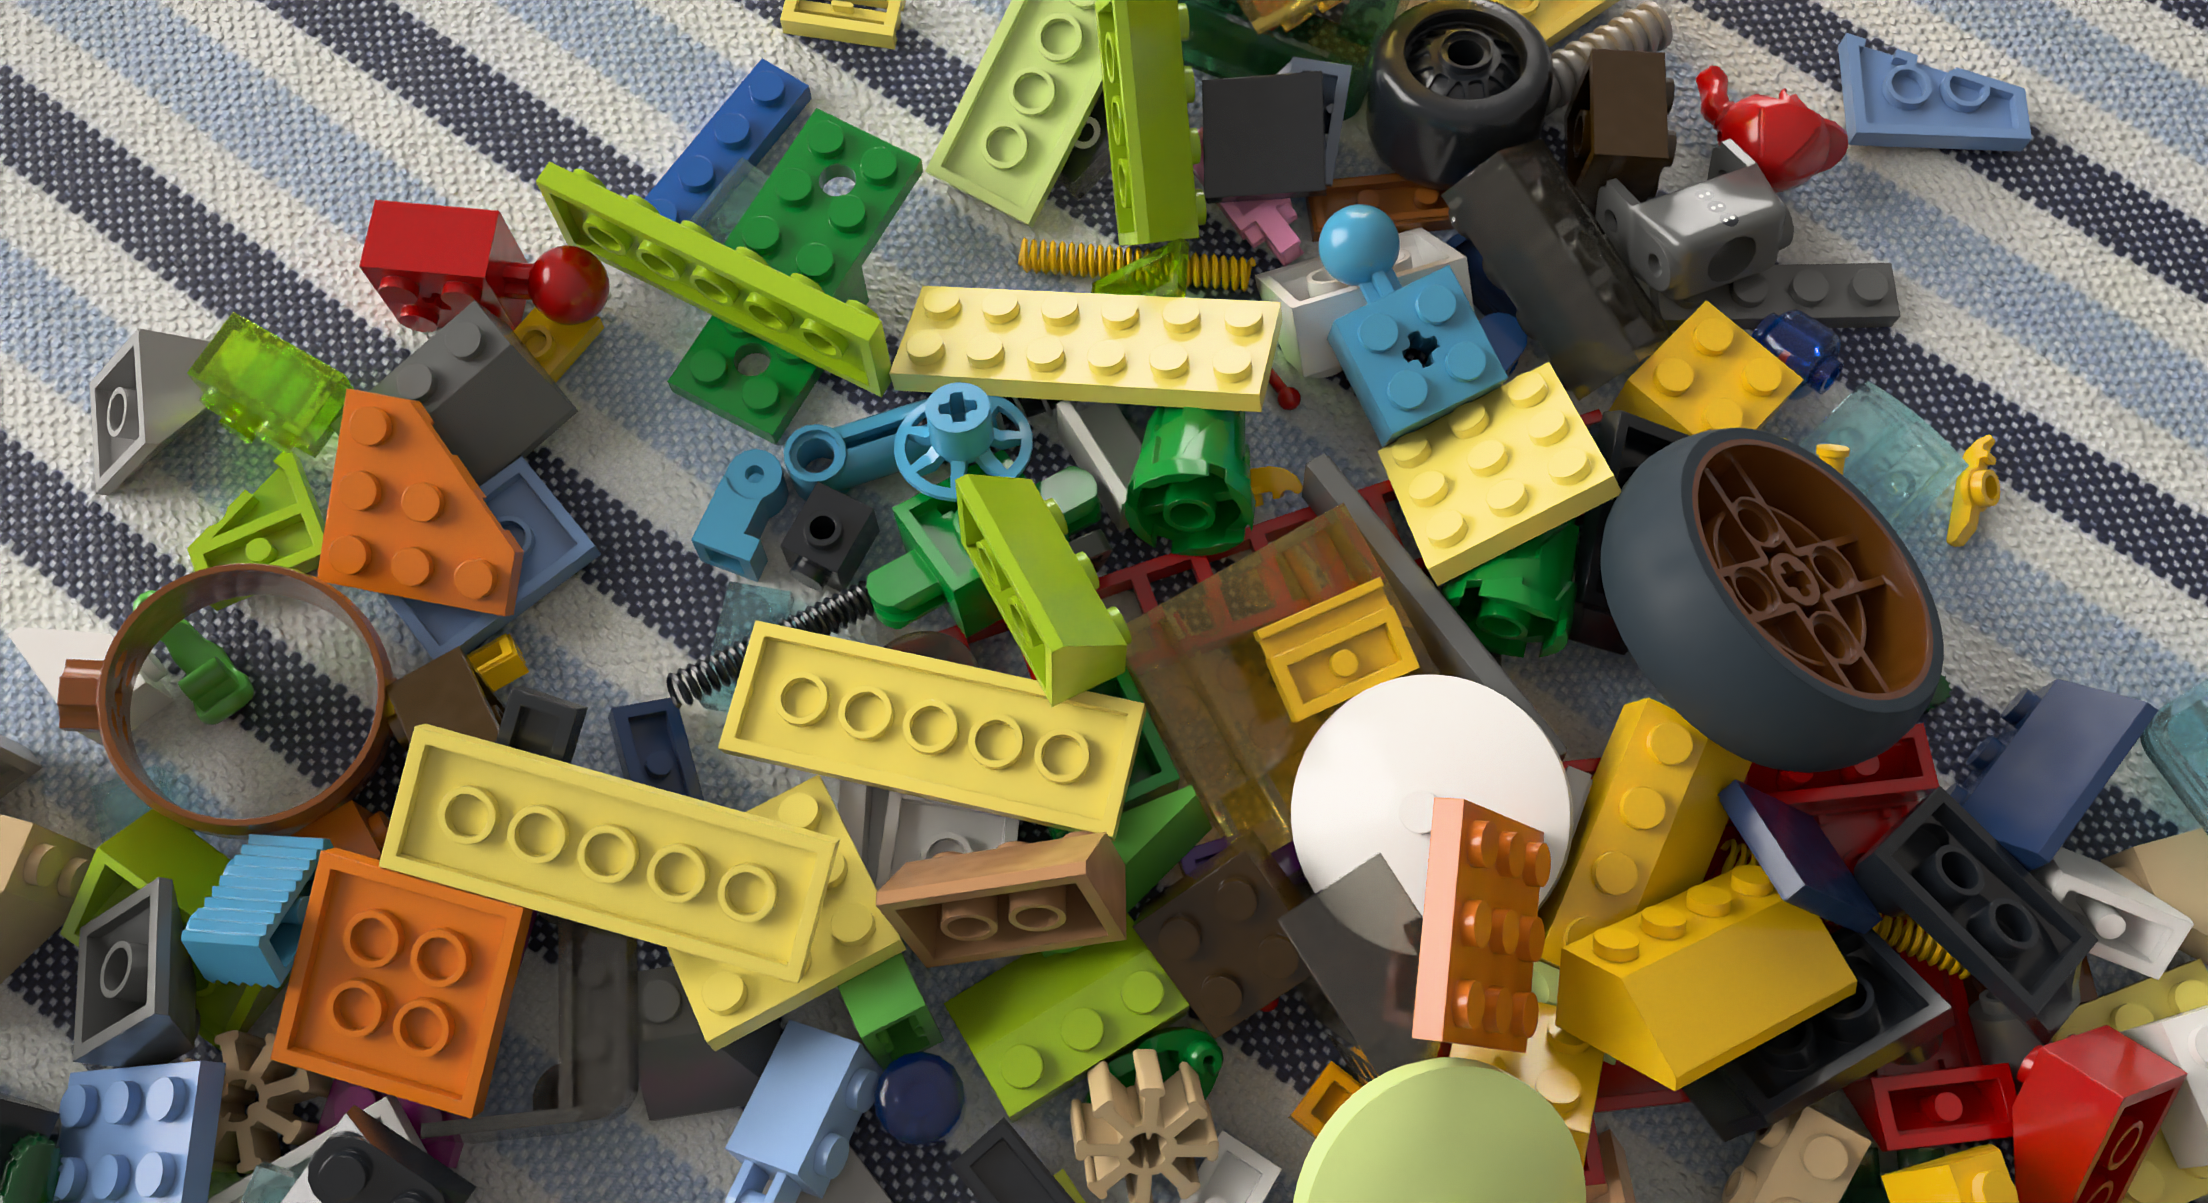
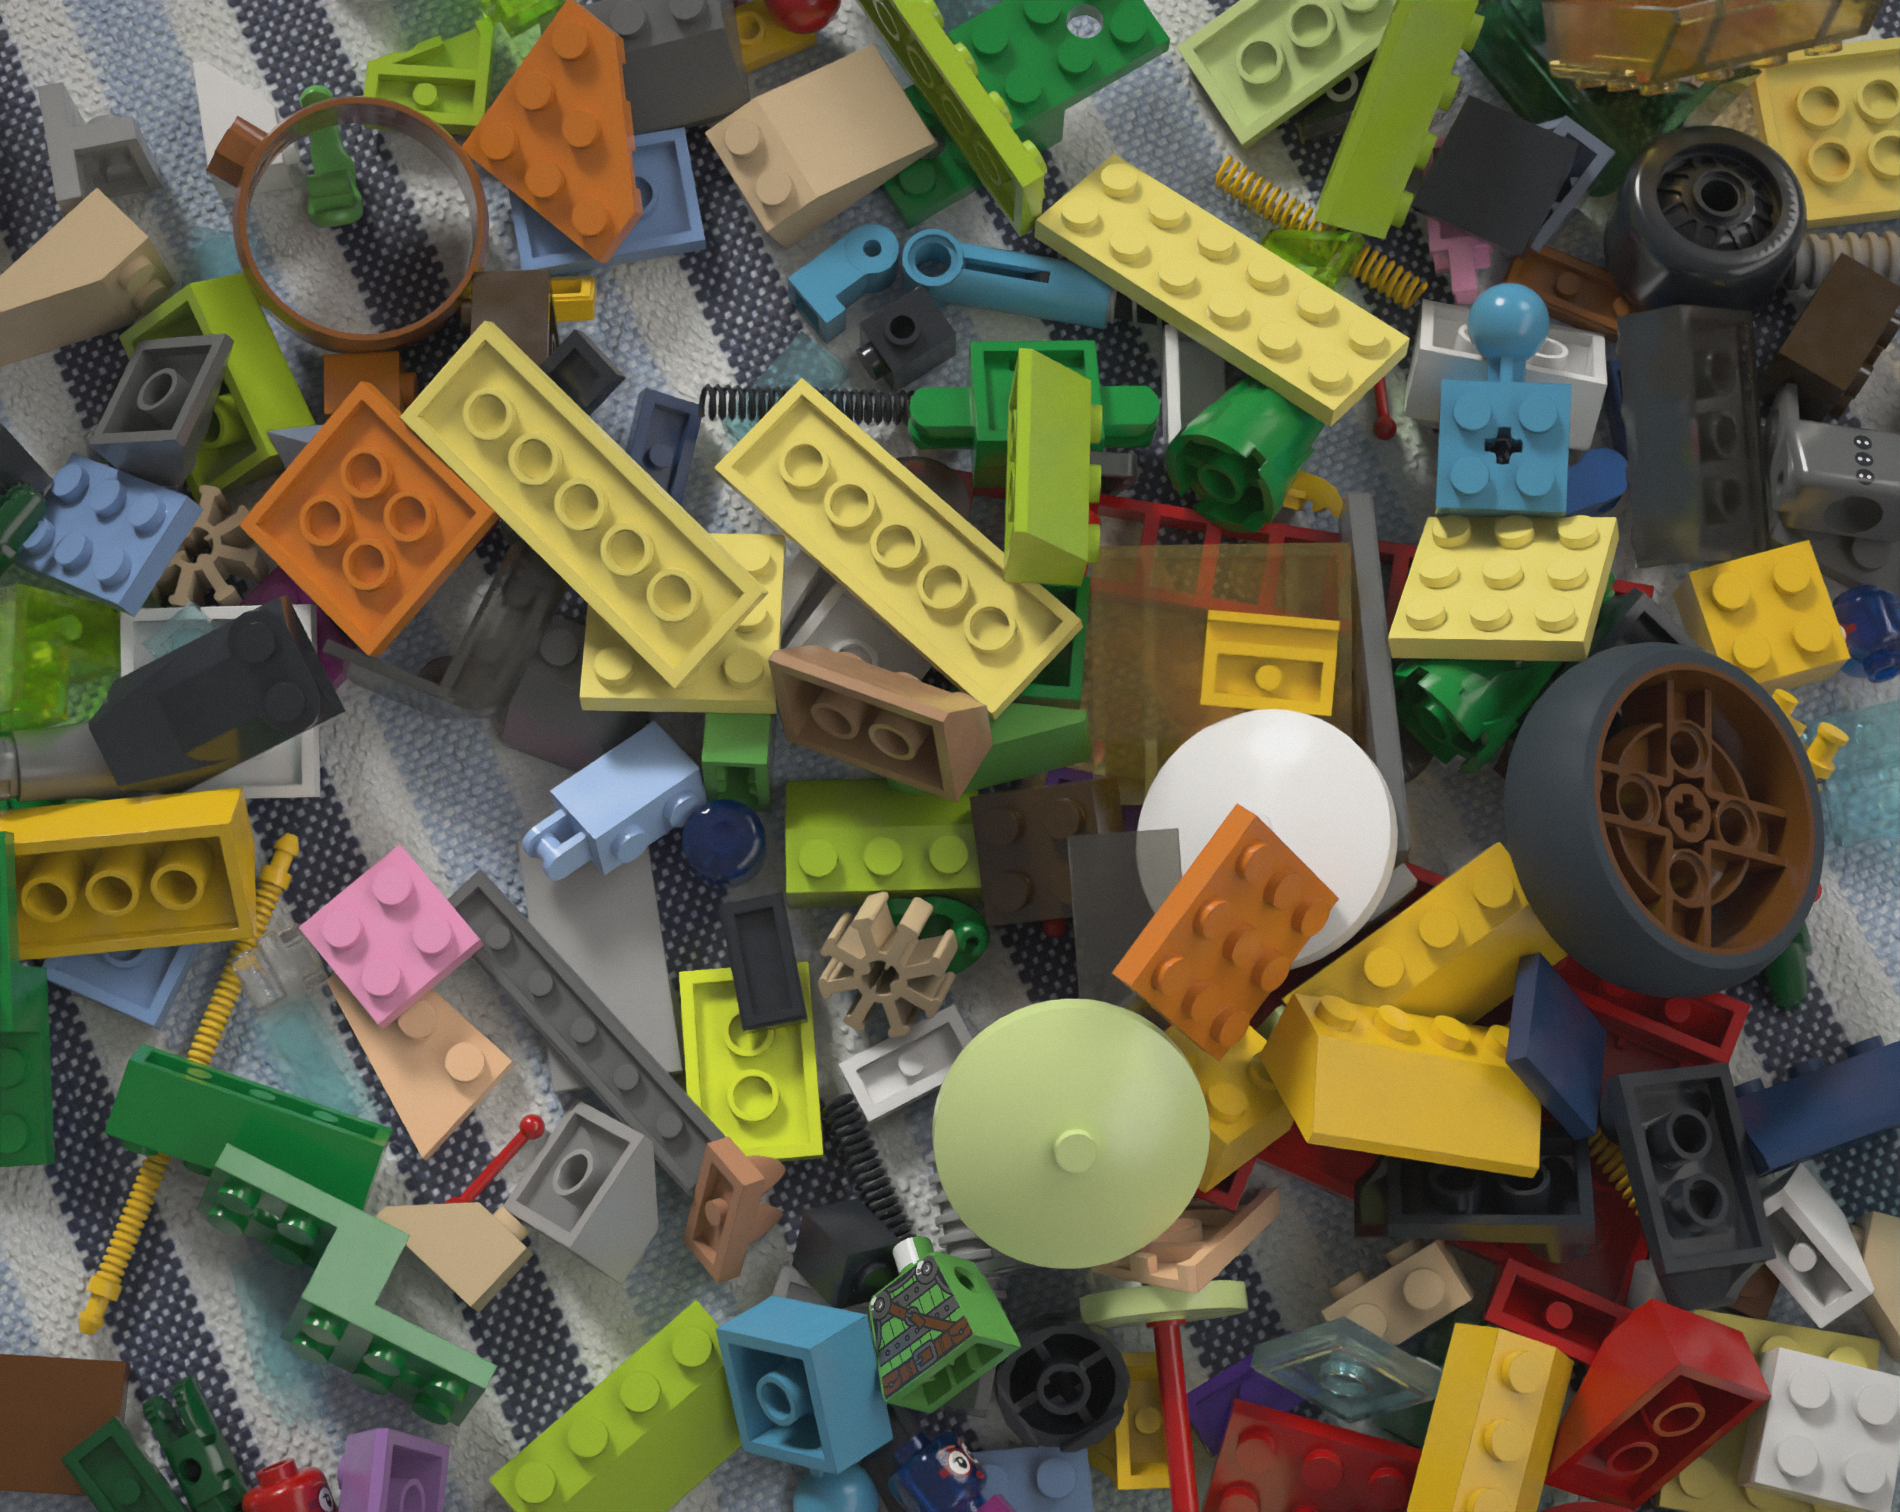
camera: 30 degrees right, 5 degrees up
dark azure brick [181,834,334,989] -> none
dark azure wheel [894,382,1033,502] -> none
none -> tan slope [705,44,939,249]

